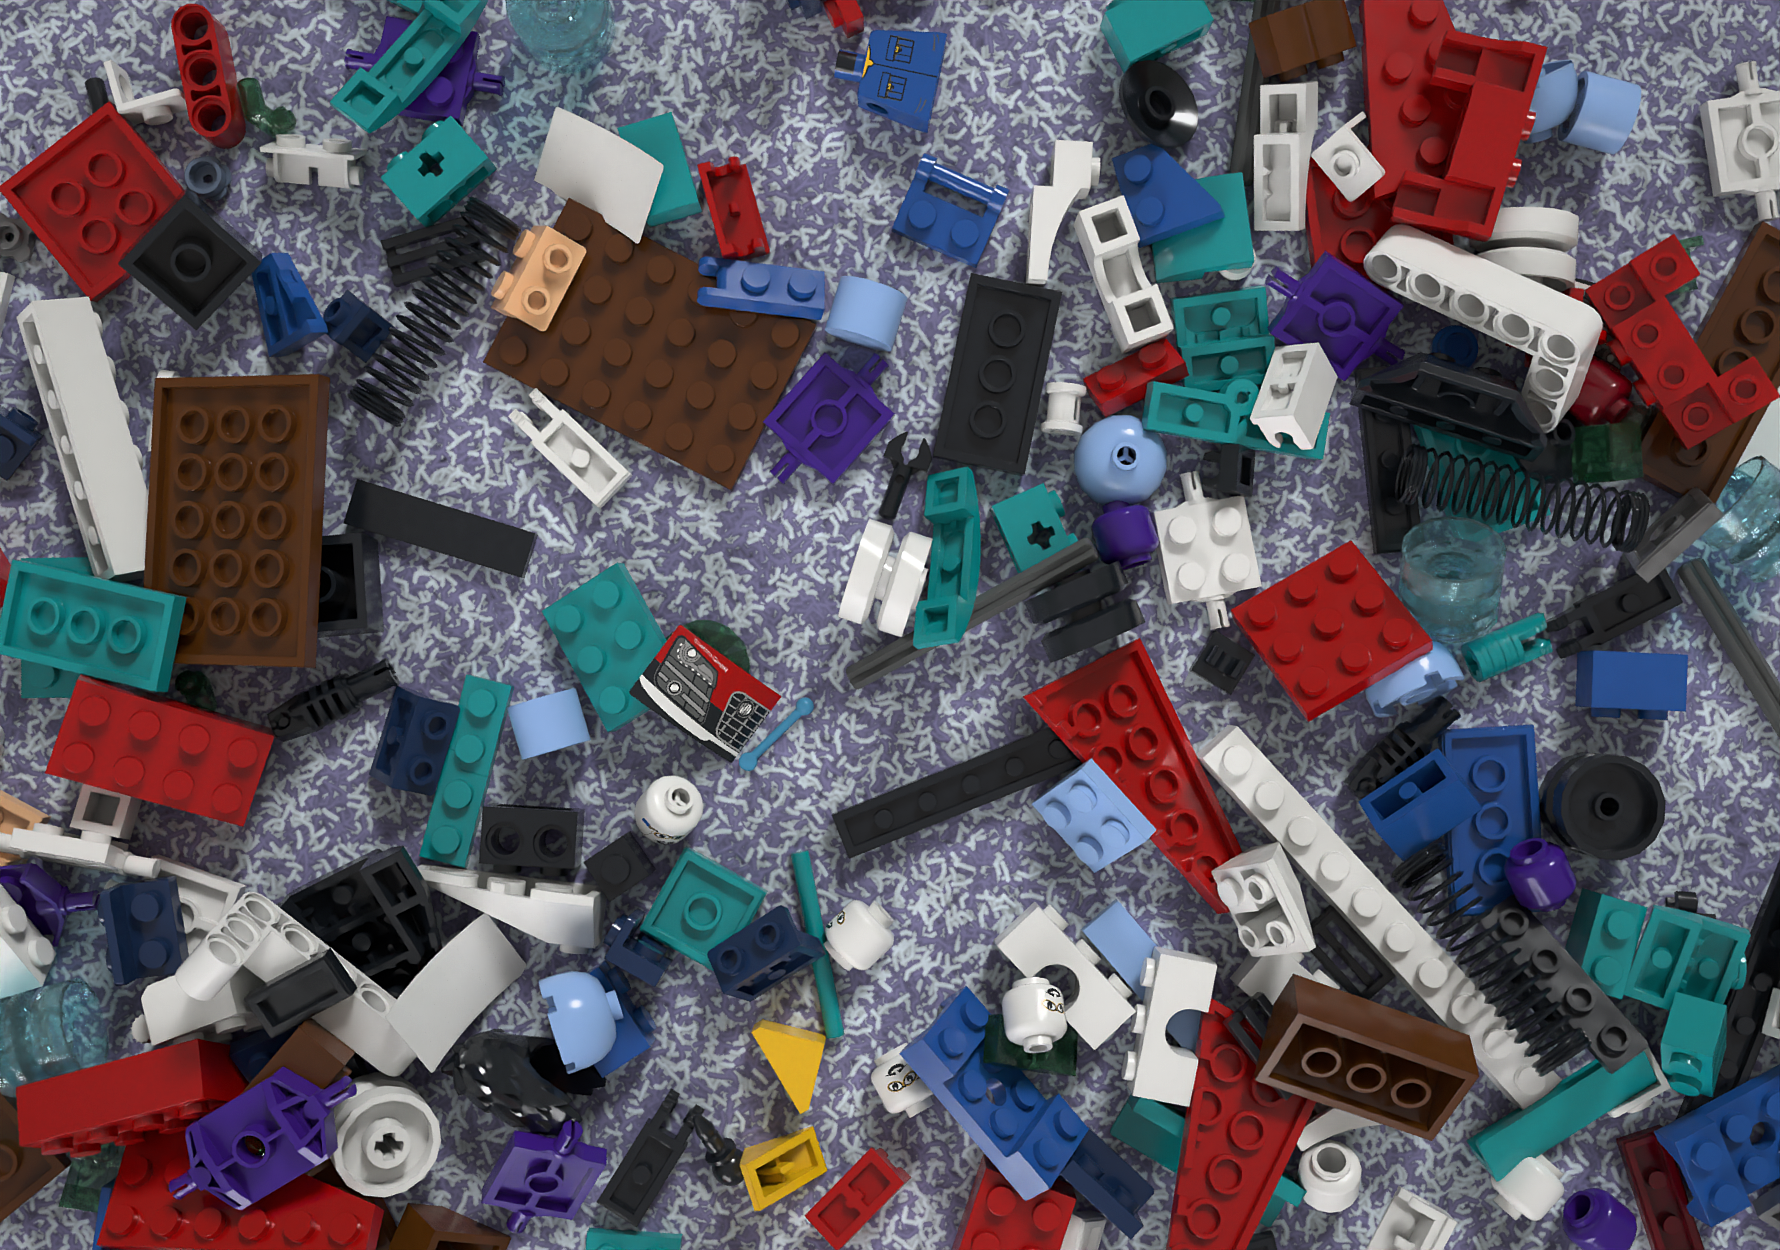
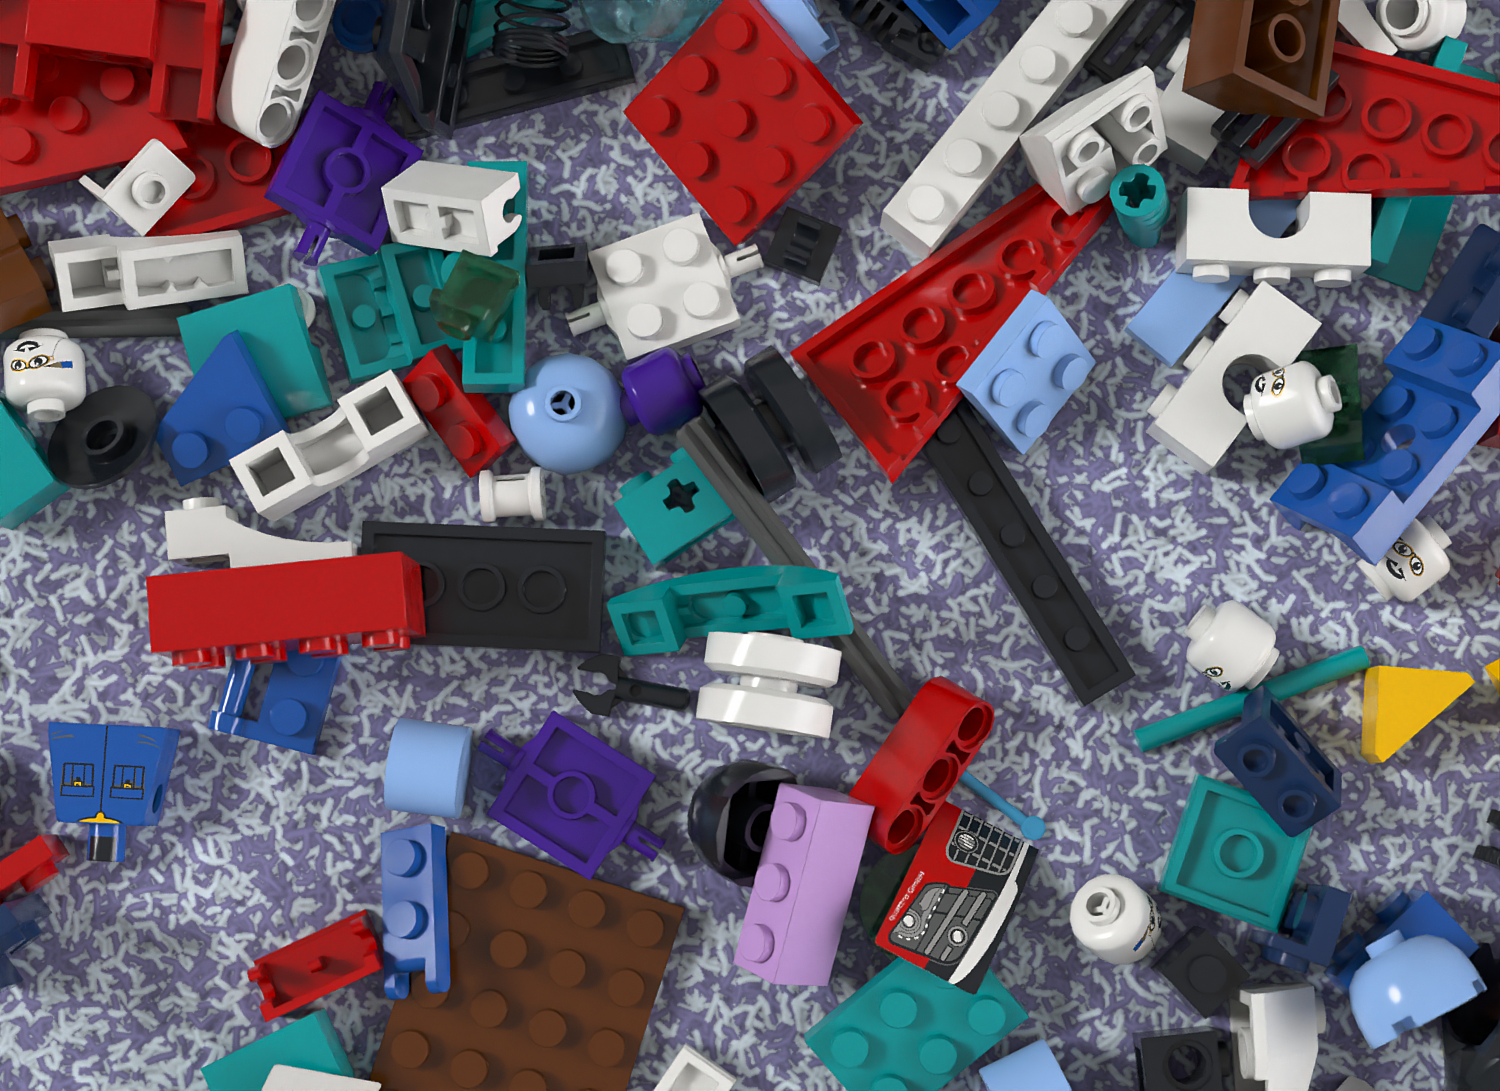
camera: 90 degrees left, 5 degrees down
none -> white head [3,328,86,422]
none -> red brick [146,551,426,671]
none -> clear green bracket [428,249,521,344]
none -> black cylinder [687,759,798,888]
none -> lavender brick [733,783,874,986]
none -> red beam [849,676,995,855]
none -> teal hinge [1110,164,1171,248]

